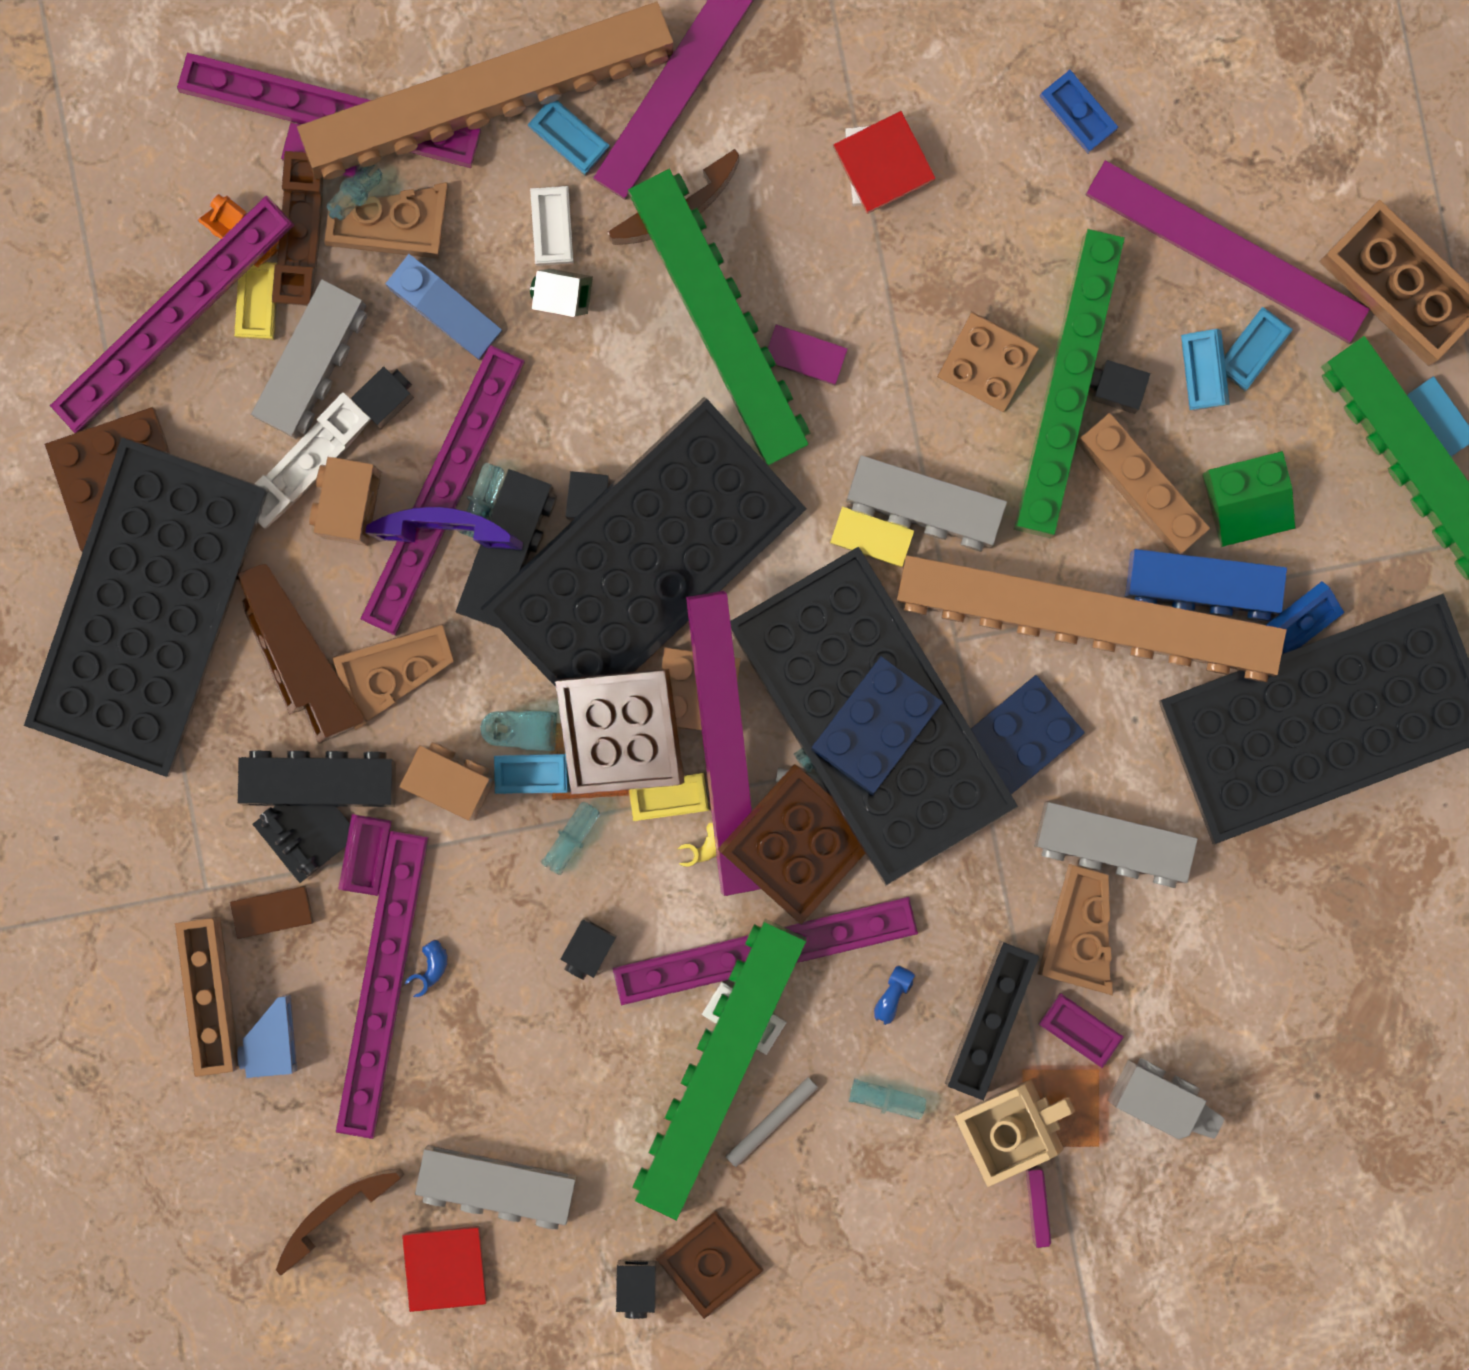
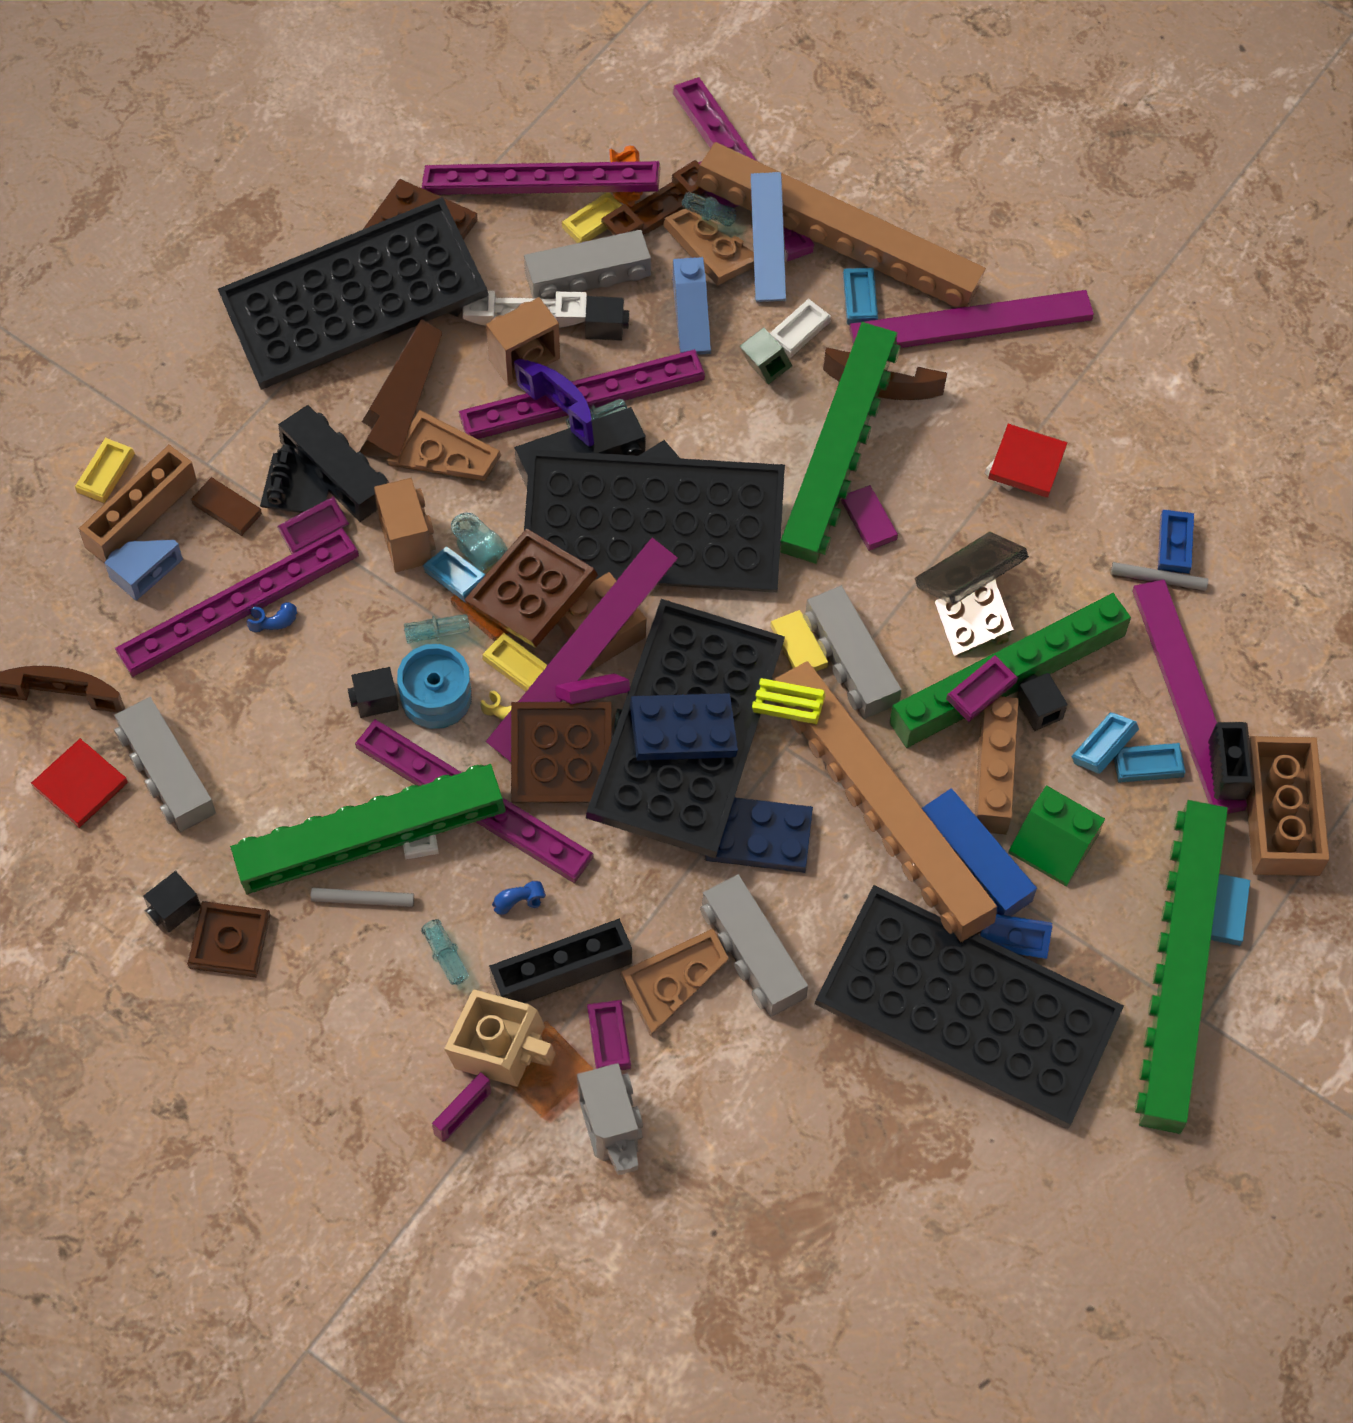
camera: 40 degrees right, 25 degrees down
none -> light yellow tile [75,438,135,503]
none -> dark azure wheel [397,644,472,729]
none -> magenta tile [555,673,630,704]
none -> light blue slope [750,172,786,302]
none -> neon yellow tile [752,678,826,724]
none -> clear smoke tile [914,531,1029,605]
none -> magenta tile [946,655,1018,722]
none -> light grey bar [1110,562,1208,591]
none -> black brick [1208,722,1255,800]

